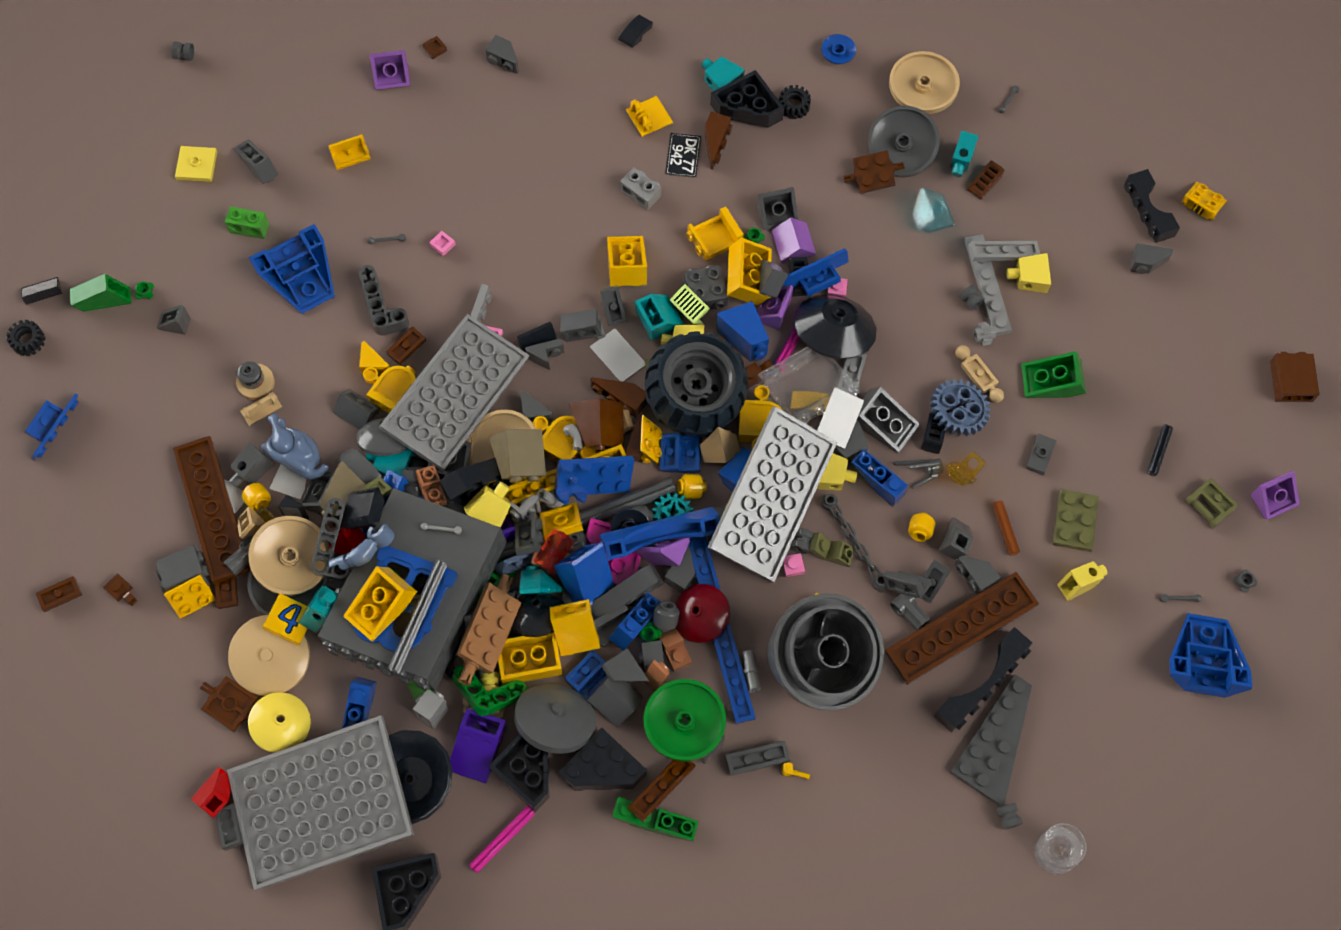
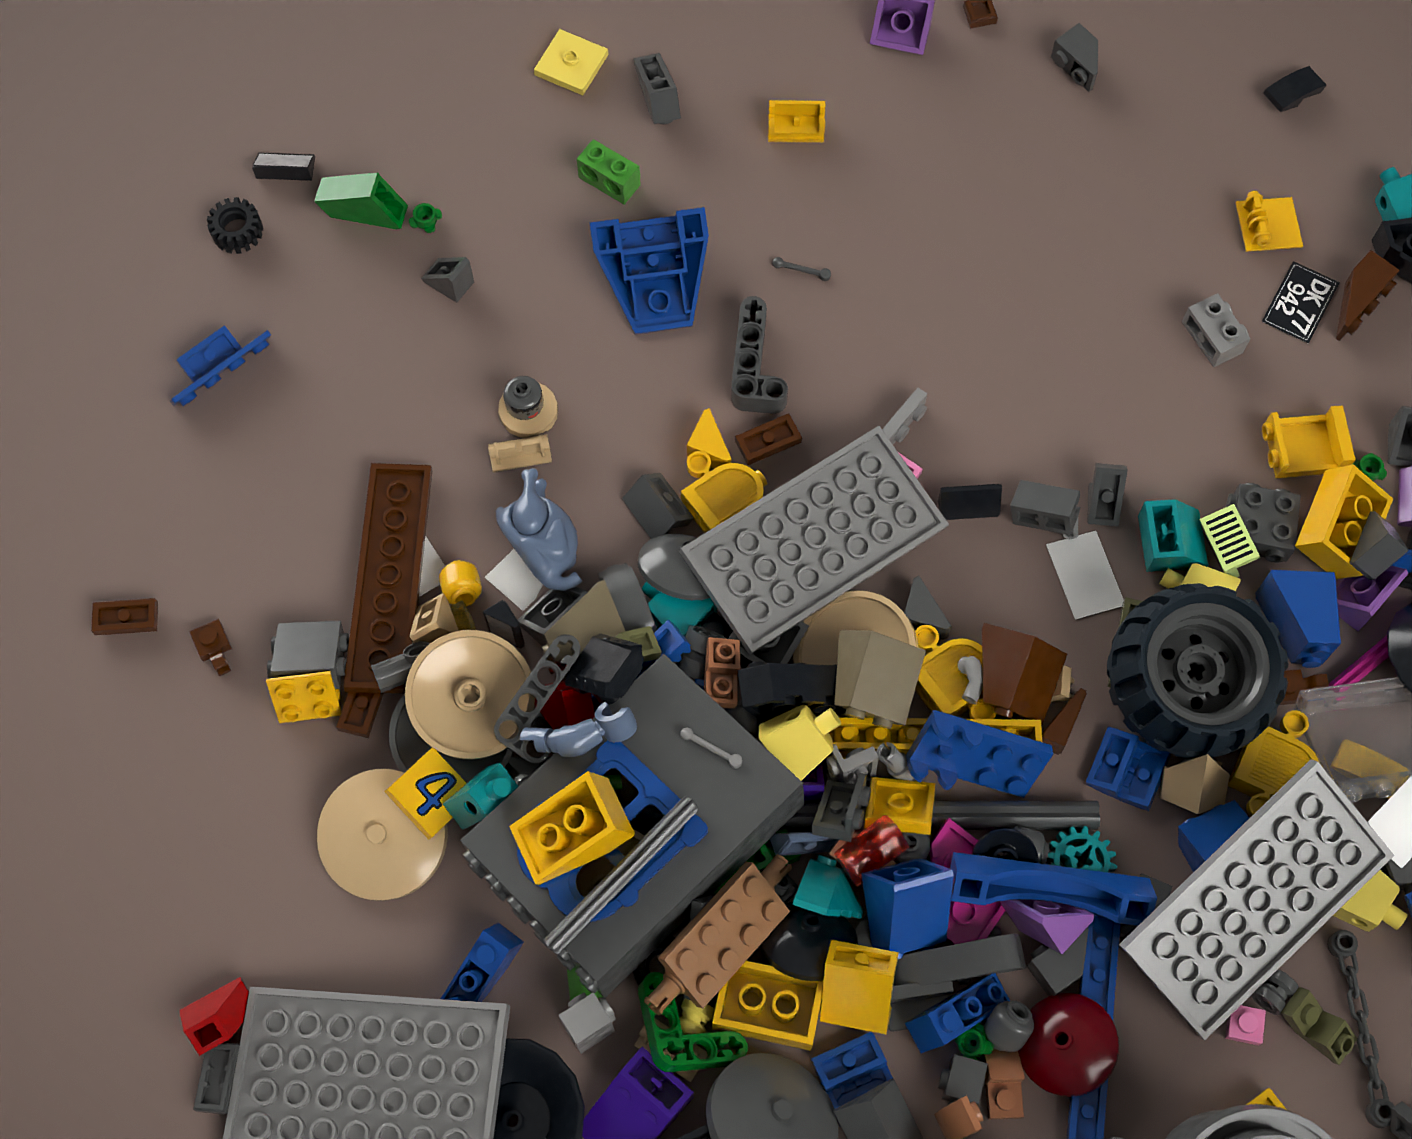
camera: 25 degrees right, 0 degrees up
reddish brown plate [200,676,260,733] -> none
dark grey torso [228,443,275,488] -> none
light yellow dish [248,692,311,753] -> none
bright pink plate [429,231,456,256] -> none
dark grey slope [525,338,564,370] -> none
reddish brown slope [590,377,648,418] -> none
dark grey slope [602,648,649,683] -> none
yellow slope [607,236,647,287] -> none
yellow hinge [640,415,662,464] -> none
yellow head [677,474,707,499] -> none

